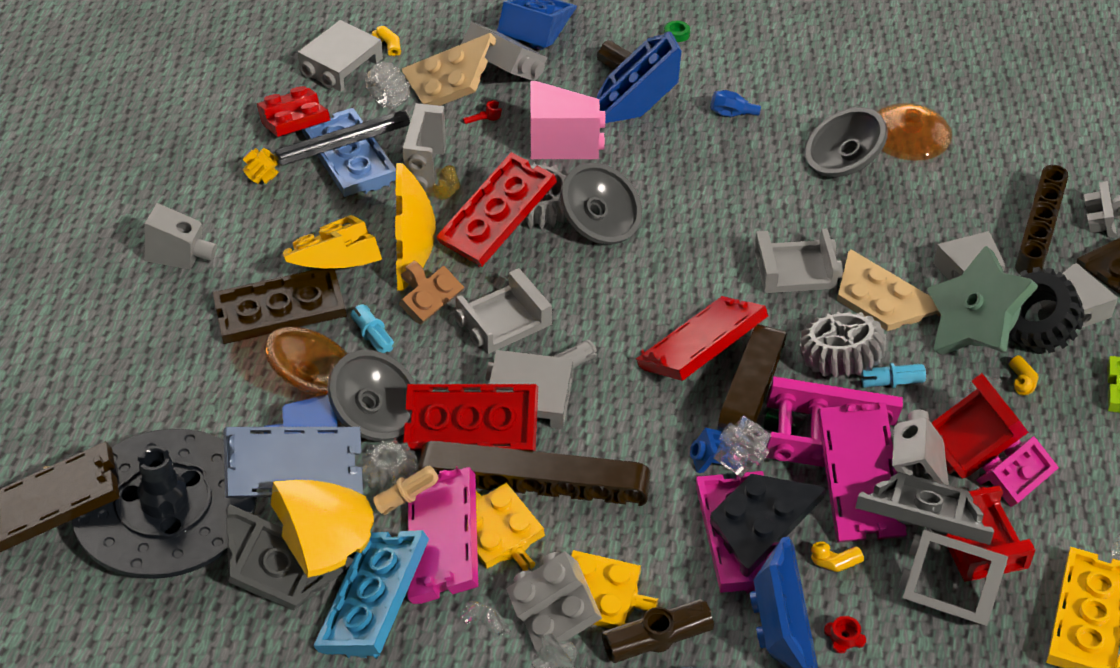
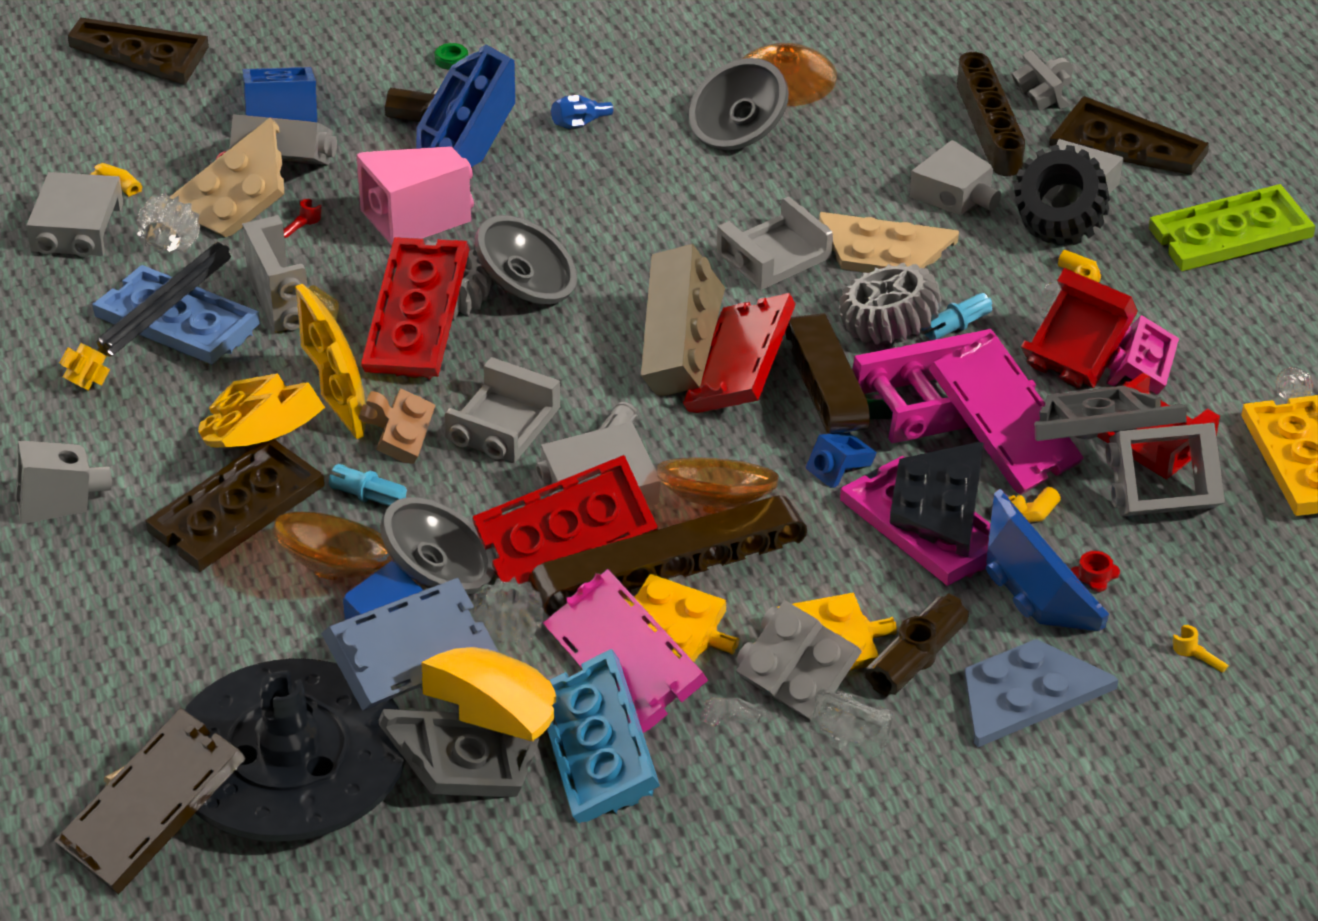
camera: 30 degrees left, 5 degrees down
red plate [256,86,330,137] -> none
tan axle [373,466,439,515] -> none
clear brick [713,415,771,477] -> none
light grey torso [892,410,949,485] -> none
sand green plate [927,246,1038,355] -> none
none -> dark tan wedge [641,244,725,396]
none -> clear orange dish [657,457,779,514]

